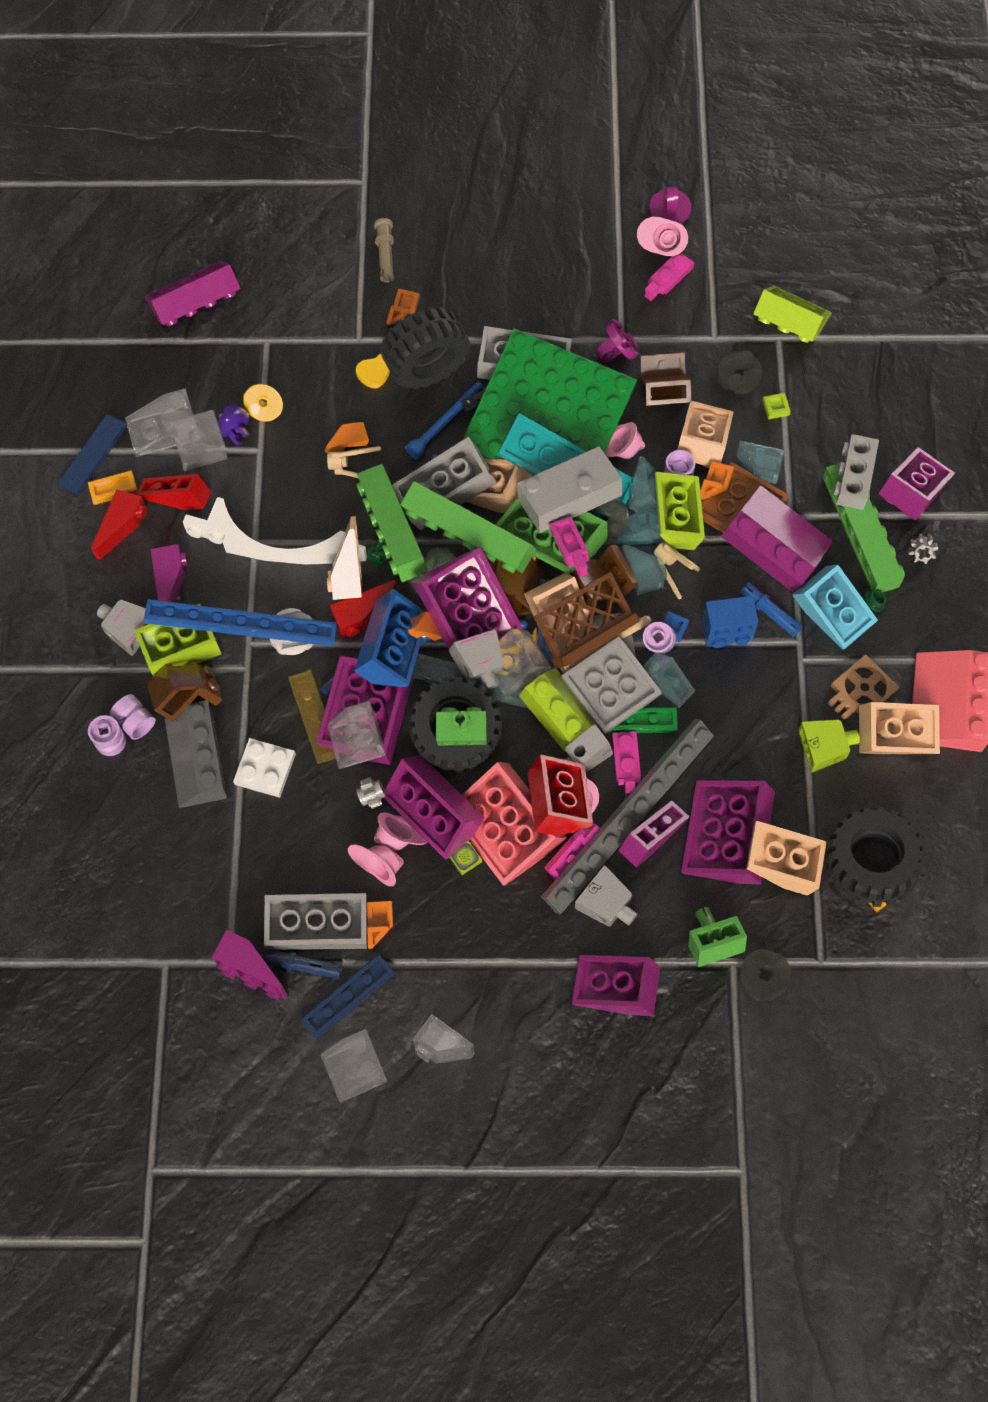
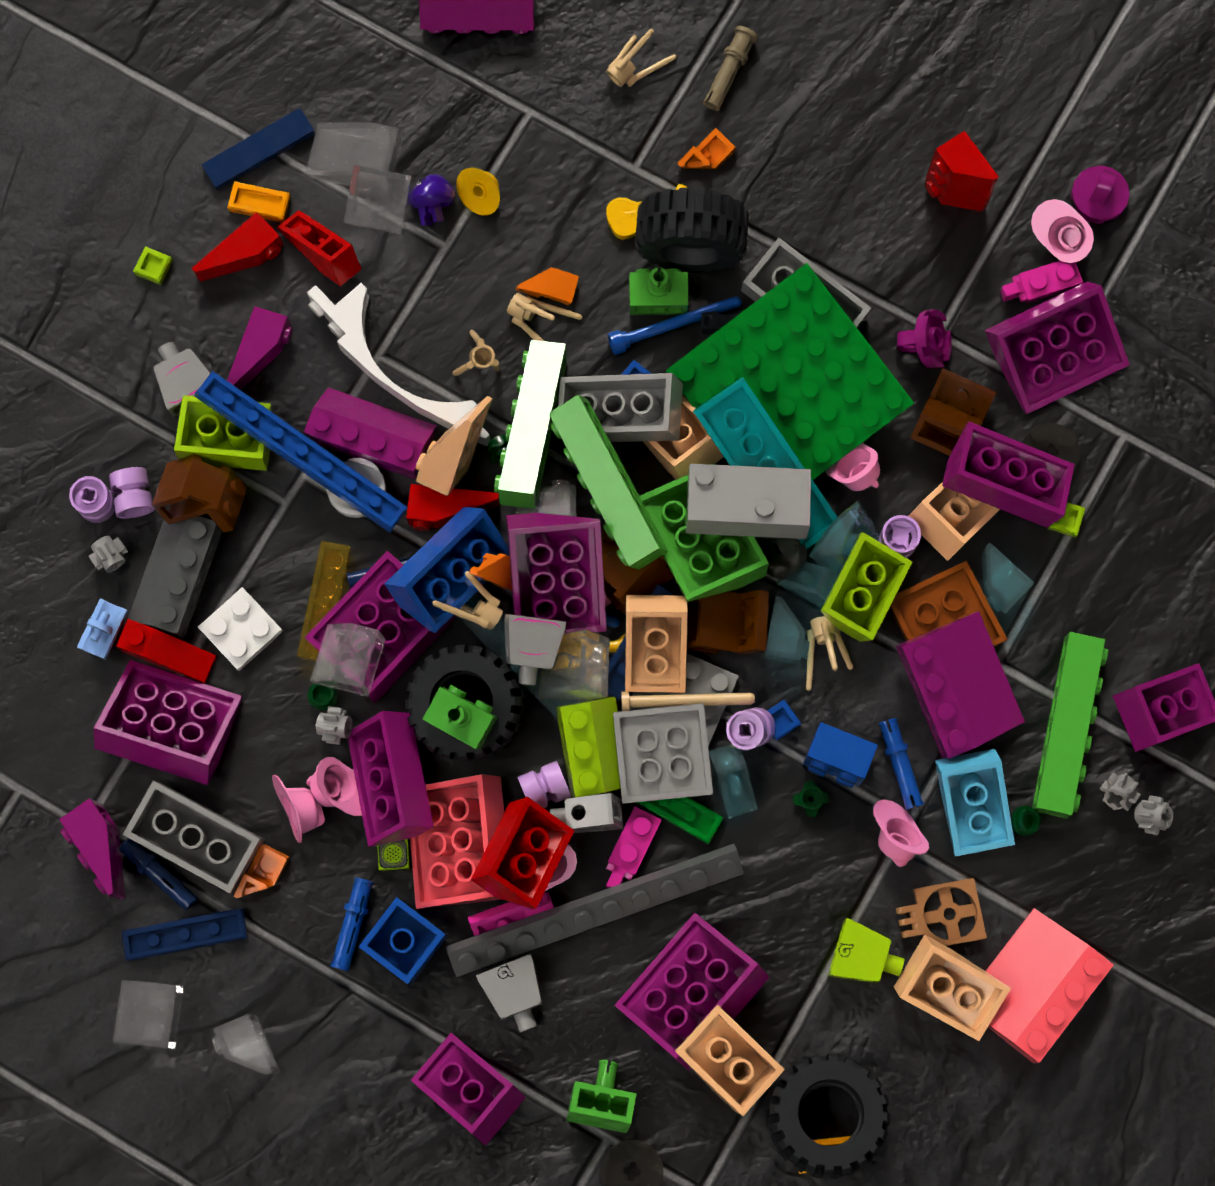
camera: 30 degrees right, 10 degrees up
reddish brown fence [533,572,640,668] -> none
dark pink hinge [549,517,589,578] -> none
magenta slope [619,801,689,867] -> none
orange slope [700,461,734,500] -> none
lime slope [753,285,832,343] -> none
light grey brick [834,434,879,510] -> none
none -> light blue hips [77,598,129,660]
none -> light grey gear [88,536,128,573]
none -> magenta slope [94,660,242,785]
none -> red slope [116,619,217,684]
none -> lime tile [133,246,173,285]
none -> magenta slope [303,388,437,480]
none -> dark green plate [307,680,338,711]
none -> blue pin [330,877,374,971]
none -> blue brick [359,897,448,986]
none -> tan plant [432,571,503,630]
none -> tan plant [452,330,500,376]
none -> lavender wheel [517,761,571,808]
none -> tan plant [606,29,677,87]
none -> bright green brick [629,268,688,315]
none -> dark green plate [793,781,829,817]
none -> bright pink piece [873,800,929,867]
none -> red slope [925,130,999,212]
none -> magenta slope [942,422,1075,528]
none -> magenta slope [985,281,1130,414]
none -> light grey gear [1134,795,1173,835]

